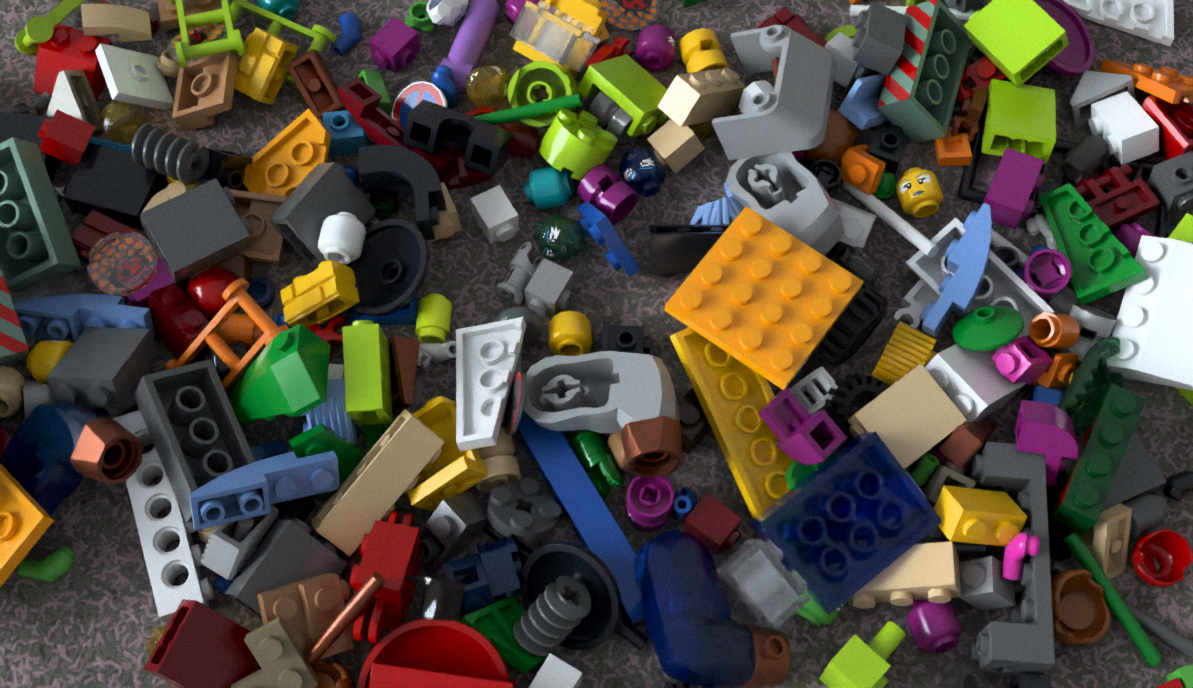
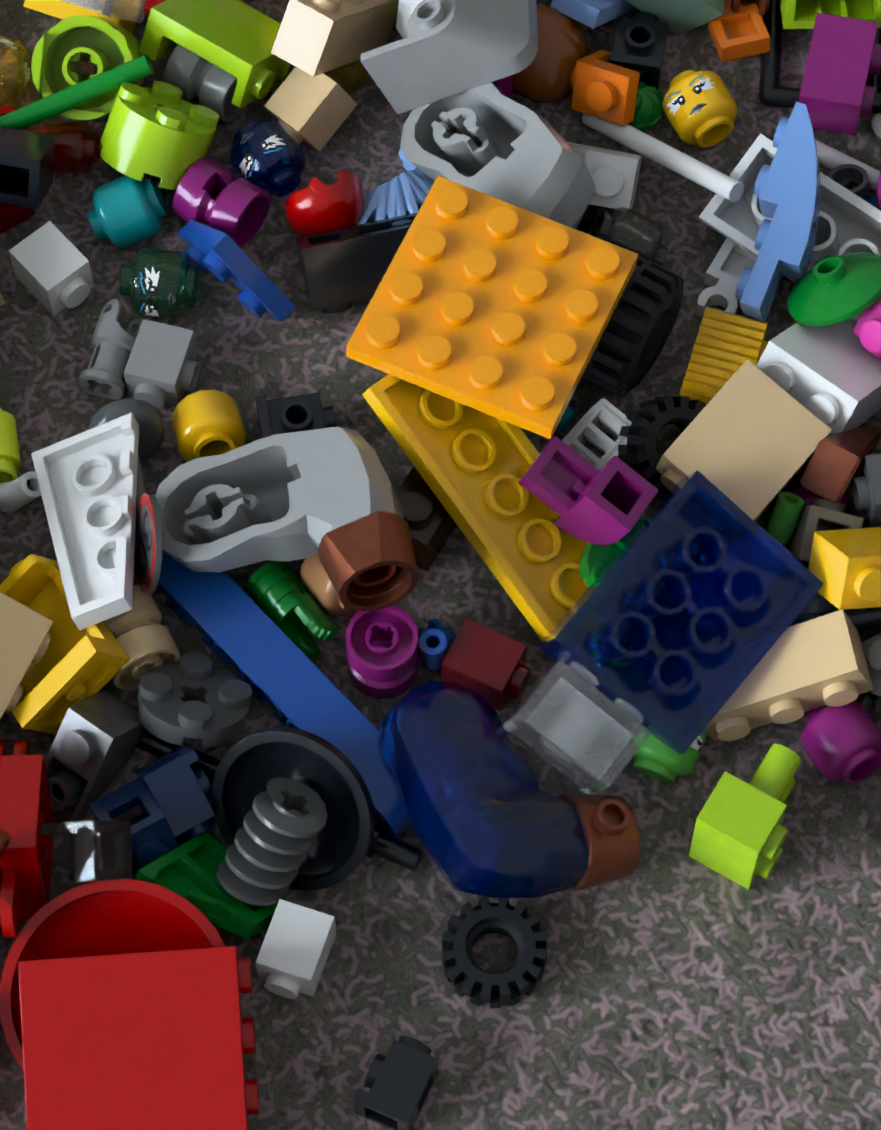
camera: 10 degrees left, 0 degrees up
black wheel [809,159,842,198] -> none
none -> red hair [285,169,364,236]

